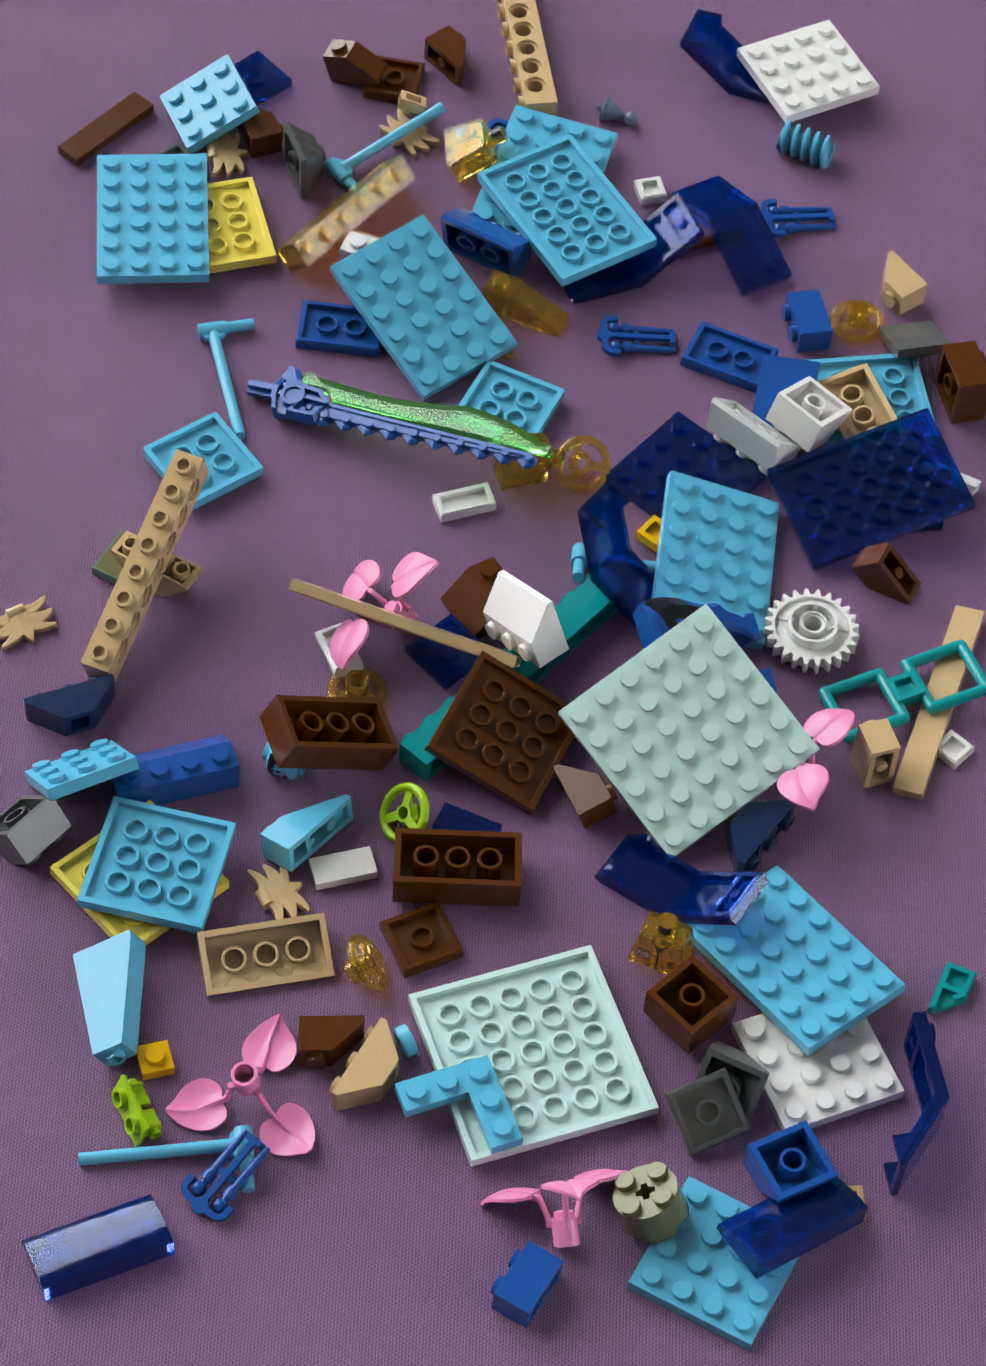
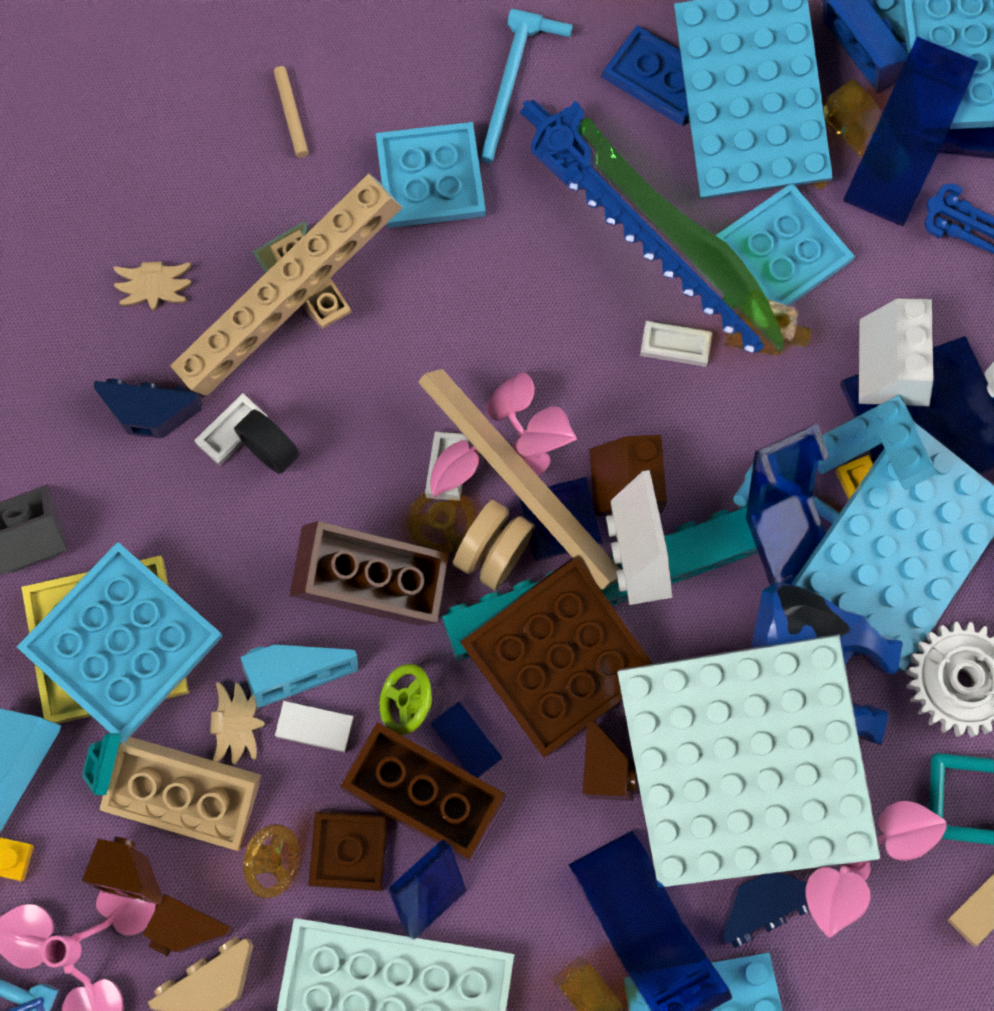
camera: 30 degrees right, 20 degrees up
medium azure plate [24,739,140,801] -> none
blue slope [108,734,240,806] -> none
medium azure tile [393,1024,419,1058] -> none
clear yellow piece [555,435,611,493] -> none
tan brick [850,718,901,789] -> none
none -> teal tile [82,733,121,795]
none -> reddish brown slope [82,836,163,905]
none -> white tile [194,393,268,466]
none -> black tyre [234,409,299,474]
none -> tan bar [273,66,309,158]
none -> clear blue tile [388,839,467,940]
none -> tan wheel [453,499,536,591]
none -> medium azure plate [807,395,938,490]
none -> clear blue windscreen [843,36,979,227]
none -> white slope [859,299,933,406]

